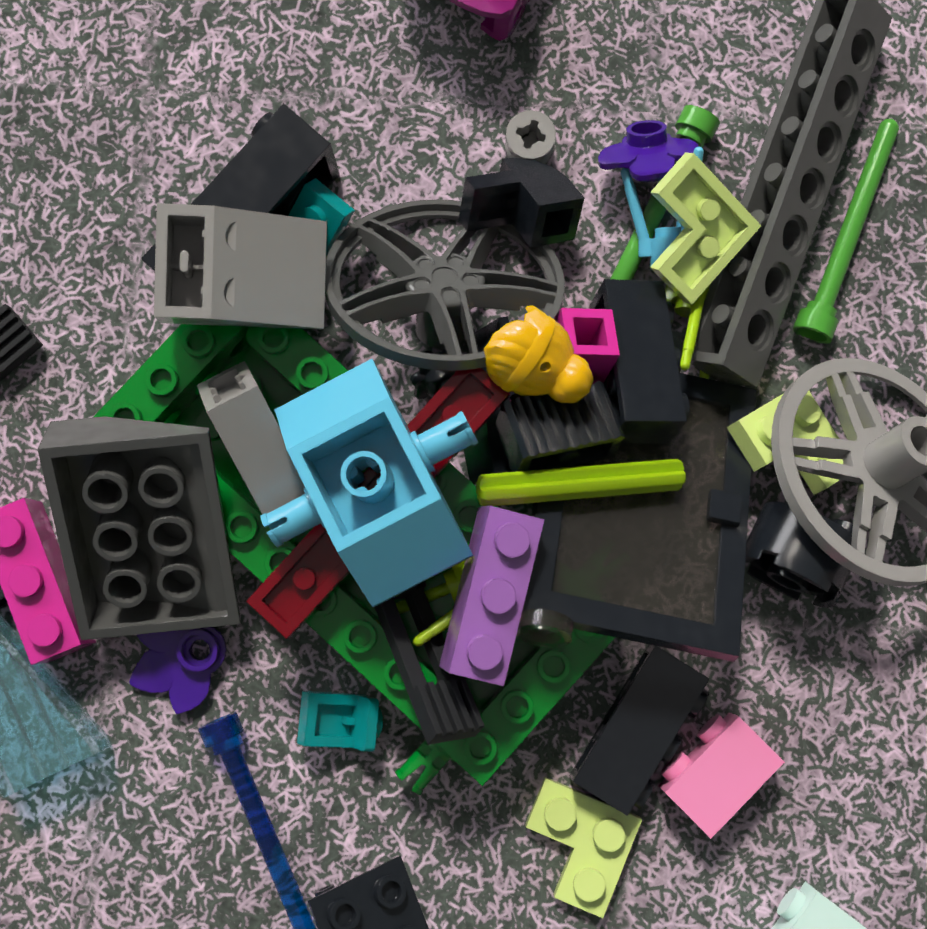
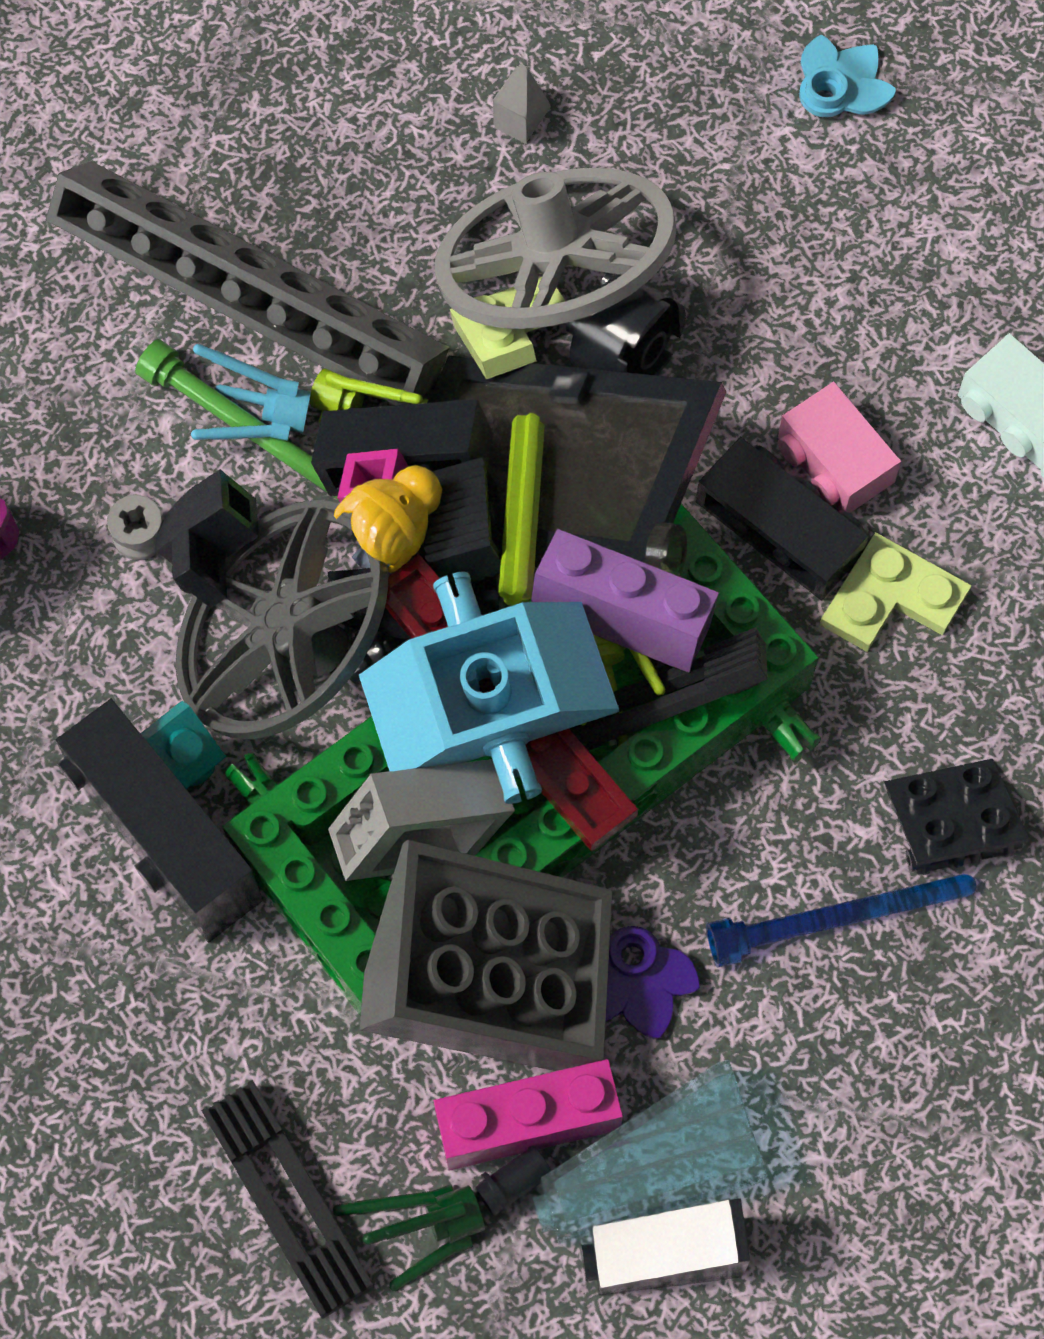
camera: 80 degrees left, 15 degrees down
light grey slope [154,203,327,329] -> none
teal bracket [297,691,383,752] -> none
dark purple plate [598,120,699,182] -> none
yellowish green plate [650,152,761,304] -> none
bright green piece [793,119,899,343] -> none

